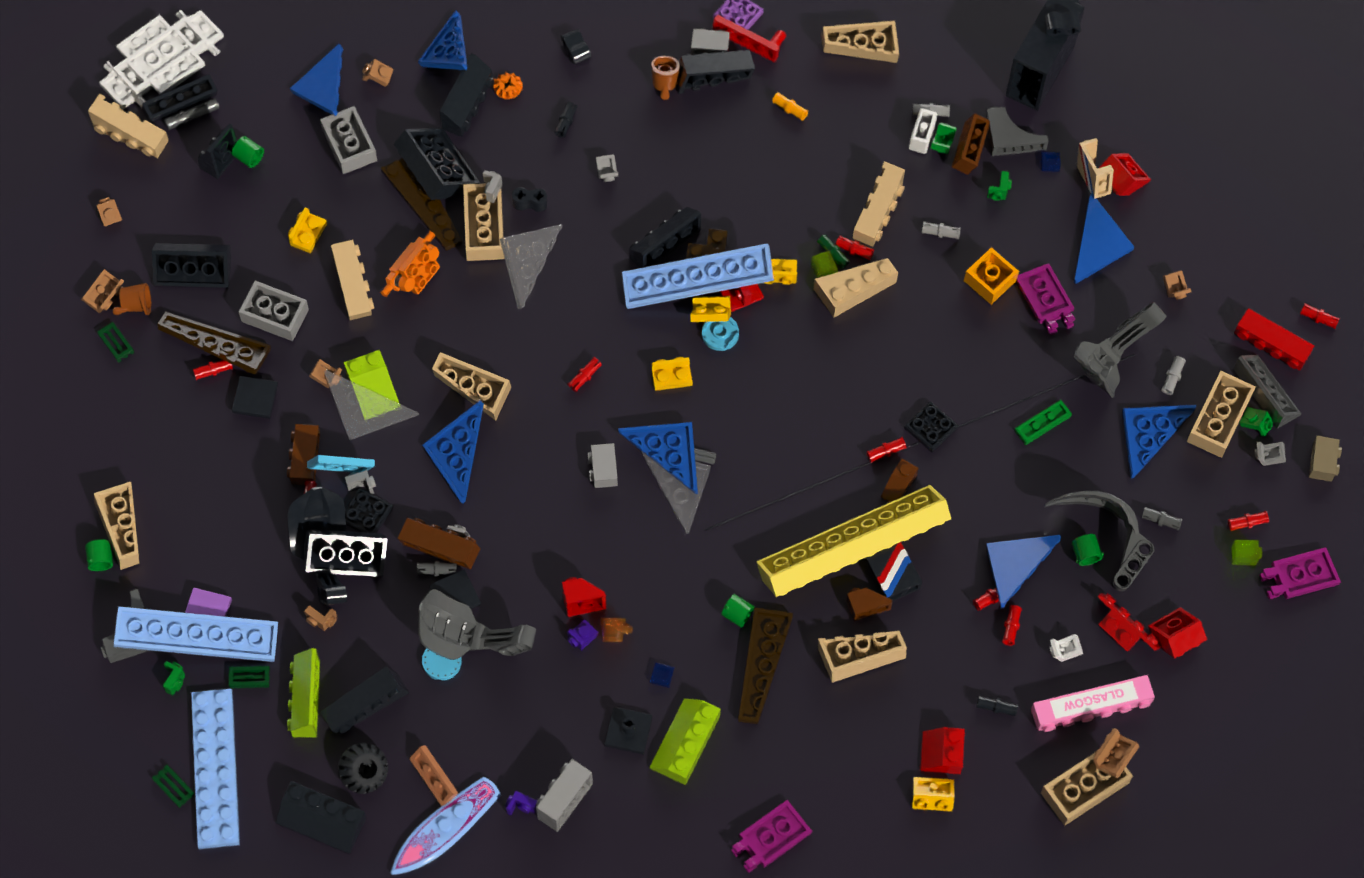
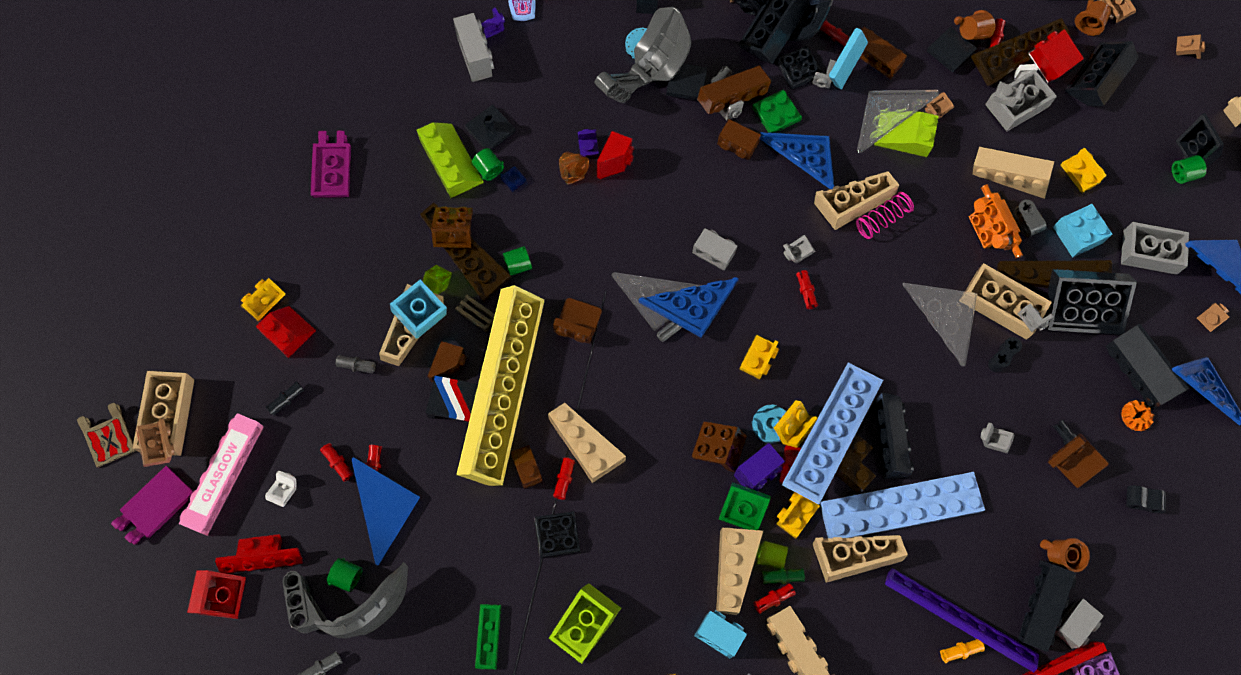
camera: 125 degrees right, 5 degrees up
none -> flag [77,403,136,468]
none -> magenta tile [111,466,194,545]
none -> flat silver axle [336,355,376,373]
none -> medium azure brick [390,279,447,339]
none -> clear neon green brick [422,265,452,295]
none -> reddish brown bracket [431,206,473,248]
none -> dark tan tile [455,295,495,332]
none -> green piece [472,148,504,181]
none -> tan wedge [548,403,626,483]
none -> lime slope [549,583,621,664]
none -> reddish brown bracket [553,298,602,344]
none -> reddish brown bracket [692,422,747,472]
none -> medium azure brick [694,610,747,659]
none -> reddish brown brick [717,119,761,160]
none -> green plate [719,482,771,530]
none -> dark purple brick [734,443,785,491]
none -> green plate [752,89,802,133]
none -> light grey bracket [783,235,815,264]
none -> tan wedge [813,535,908,583]
none -> light blue plate [820,472,985,538]
none -> dark pink piece [856,192,914,239]
none -> dark purple tile [885,568,1039,673]
none -> dark orange hat [954,10,995,40]
none -> light grey bracket [993,82,1025,108]
none -> dark grey piece [1012,200,1046,238]
none -> white tile [1013,64,1038,80]
none -> red piece [1029,29,1084,83]
none -> reddish brown bracket [1048,433,1109,488]
none -> medium azure brick [1053,204,1113,258]

